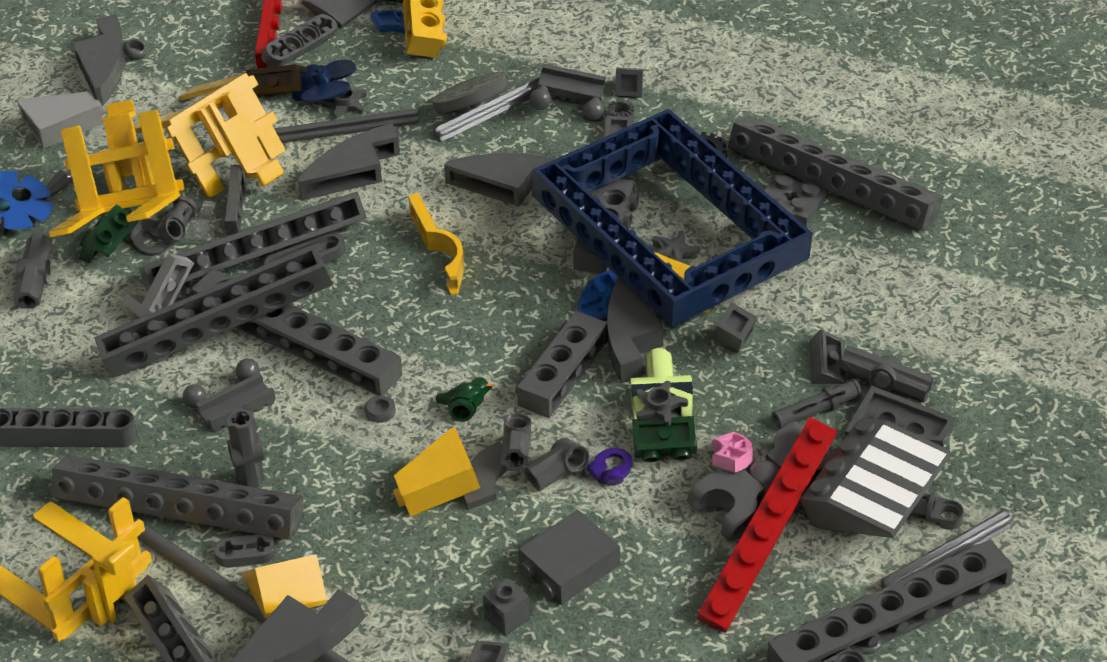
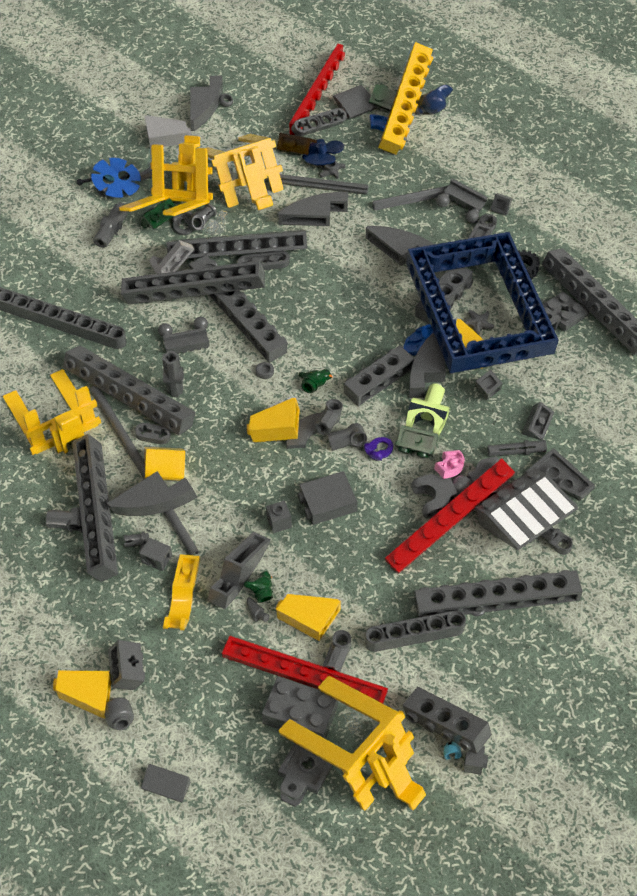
camera: 20 degrees right, 10 degrees up
dark grey tile [225,165,245,236] -> none
yellow piece [408,193,465,296] -> none
dark grey piece [432,72,509,113] -> none
dark grey animal [636,381,688,426] -> none
dark grey piece [838,345,933,402] -> none
dark grey axle [880,511,1013,589] -> none

